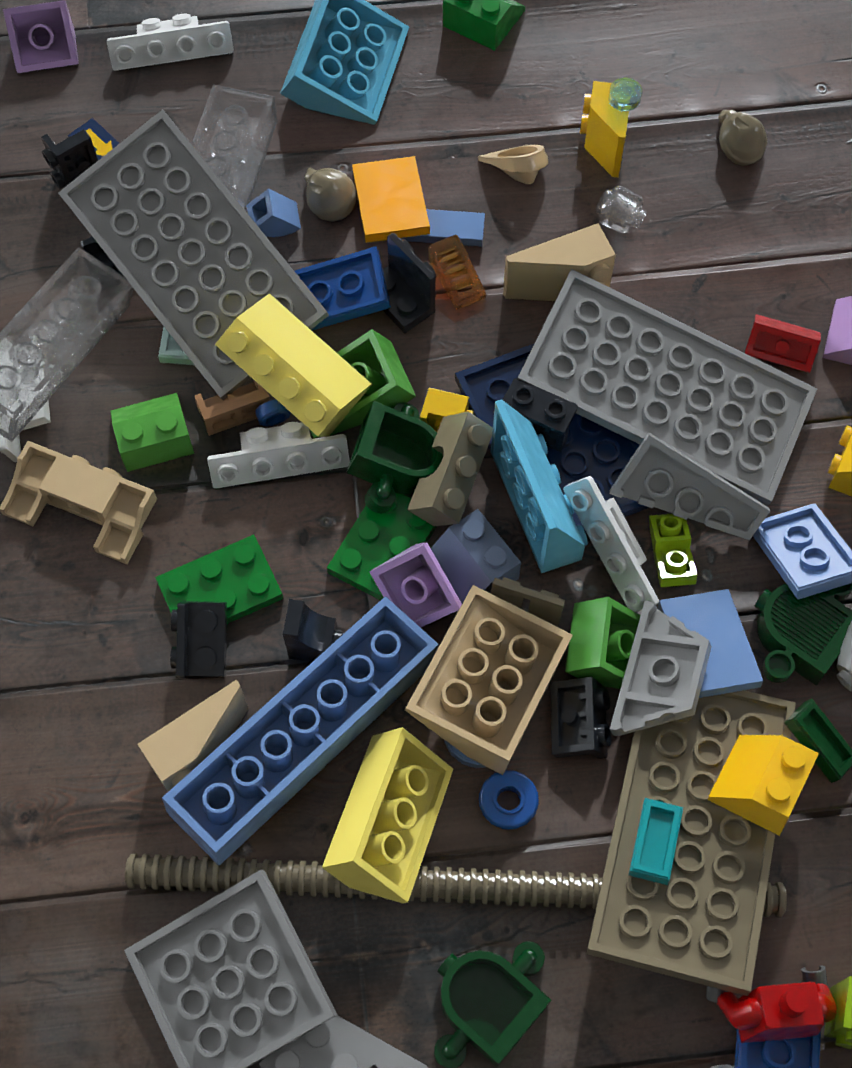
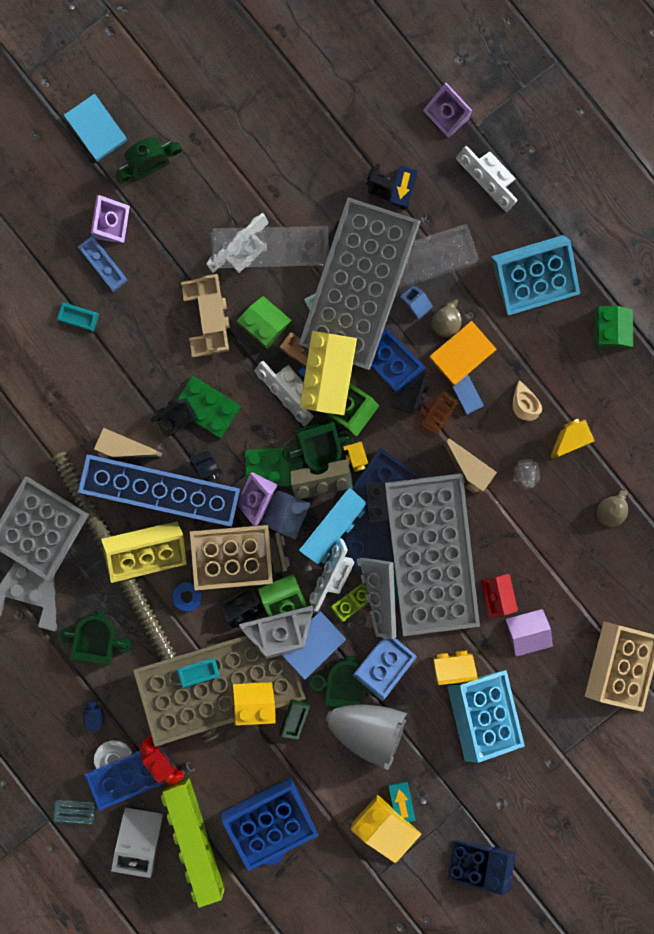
camera: 60 degrees right, 20 degrees up
clear light blue tile [609,78,643,111] -> none

